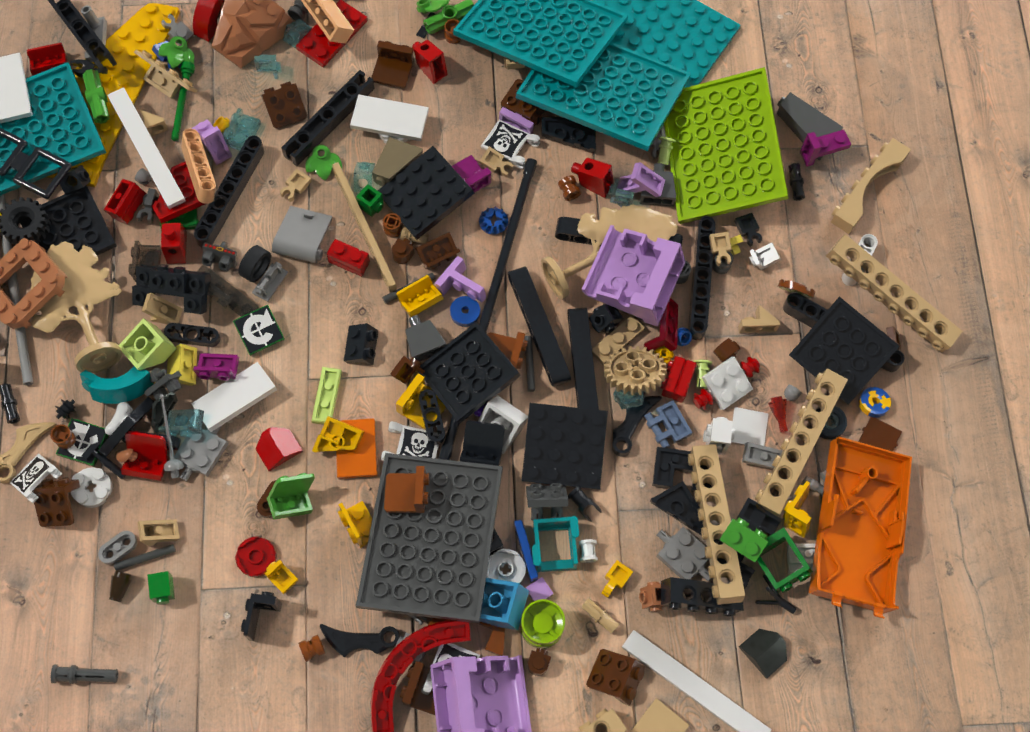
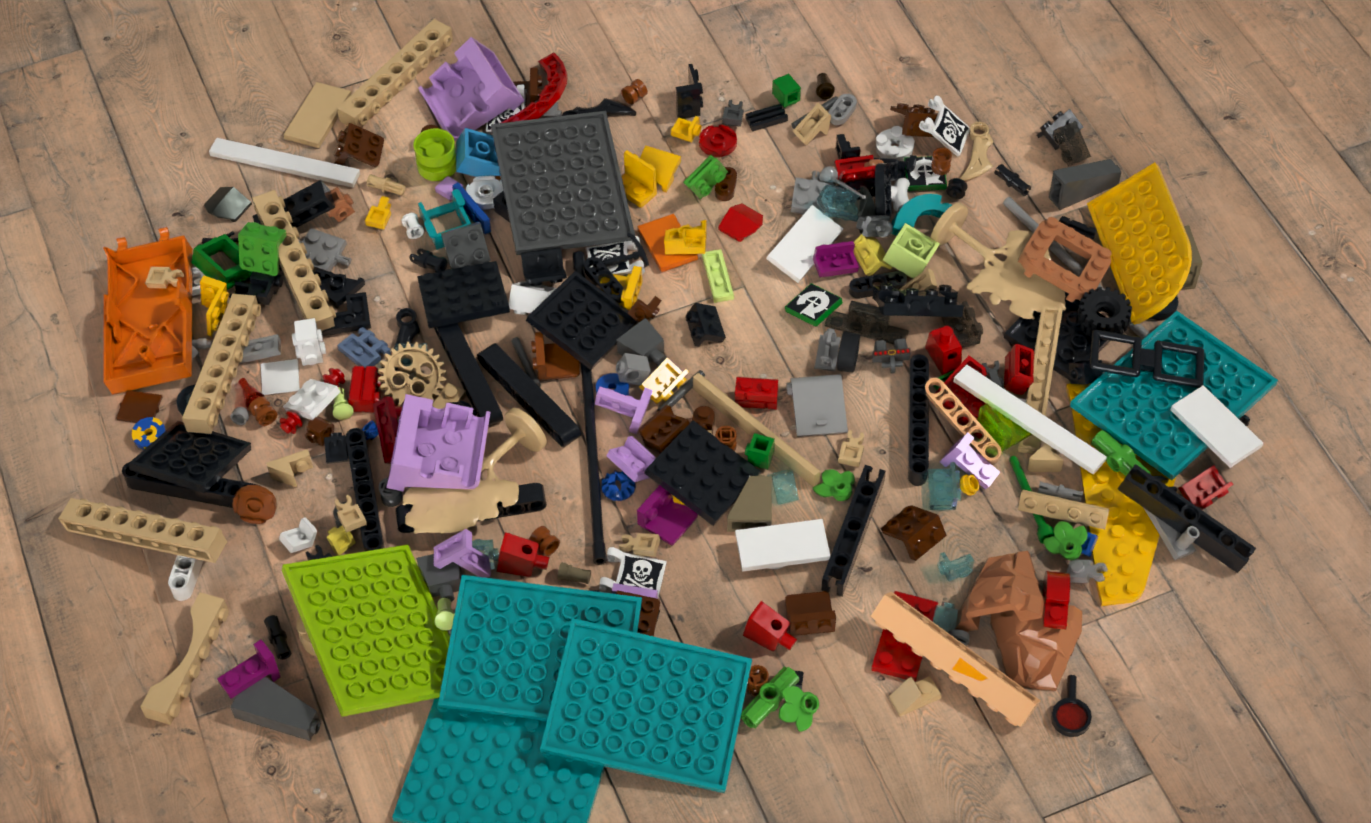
camera: 165 degrees right, 15 degrees down
dark grey pin [51,664,118,684] -> none
dark orange bracket [384,466,429,513] -> none
reddish brown plate [886,326,901,350] -> none
none -> tan plate [145,267,184,288]
none -> dark orange wheel [249,397,278,426]
none -> black bracket [324,432,349,464]
none -> dark tan pin [557,562,591,584]
none -> black piece [603,232,649,267]
none -> lavender bracket [607,436,656,482]
none -> light grey brick [616,353,651,385]
none -> yellow slope [640,145,681,193]
none -> dark grey plate [722,100,744,127]
none -> black tile [745,104,788,131]
none -> black bracket [835,134,861,160]
none -> clear neon green bracket [977,404,1033,452]
none -> tan tile [1018,305,1063,454]
none -> light grey pin [1038,481,1083,502]

